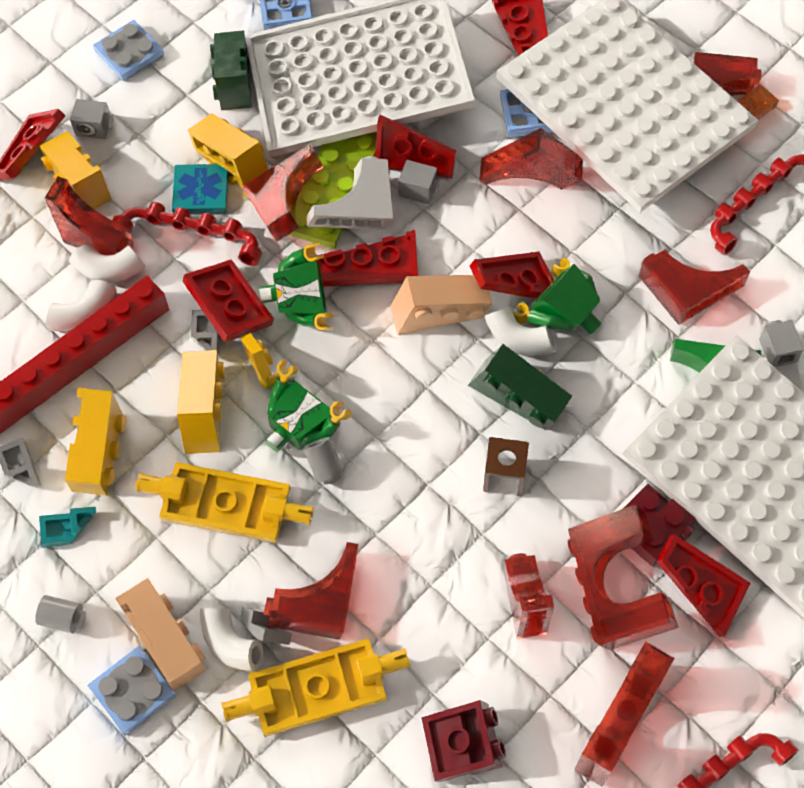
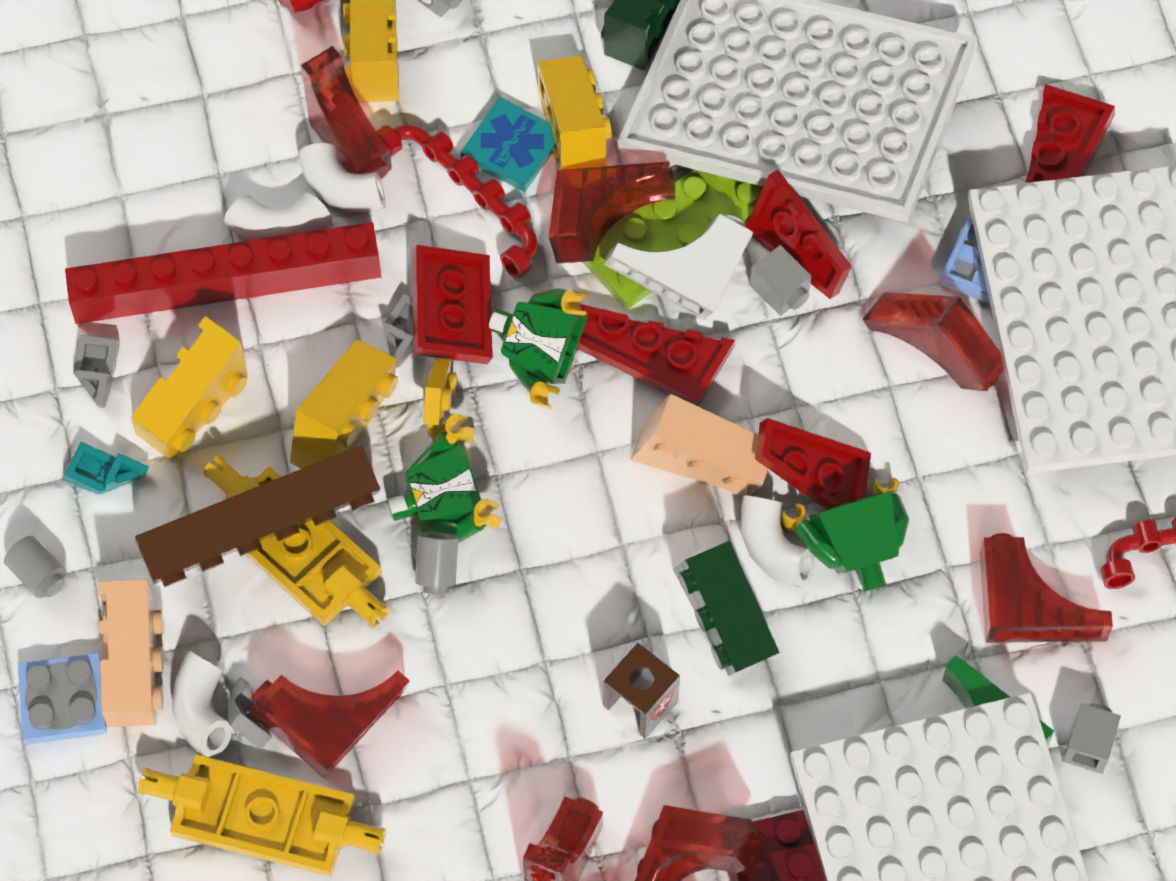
camera: 30 degrees right, 0 degrees up
none -> reddish brown brick [135,445,380,588]

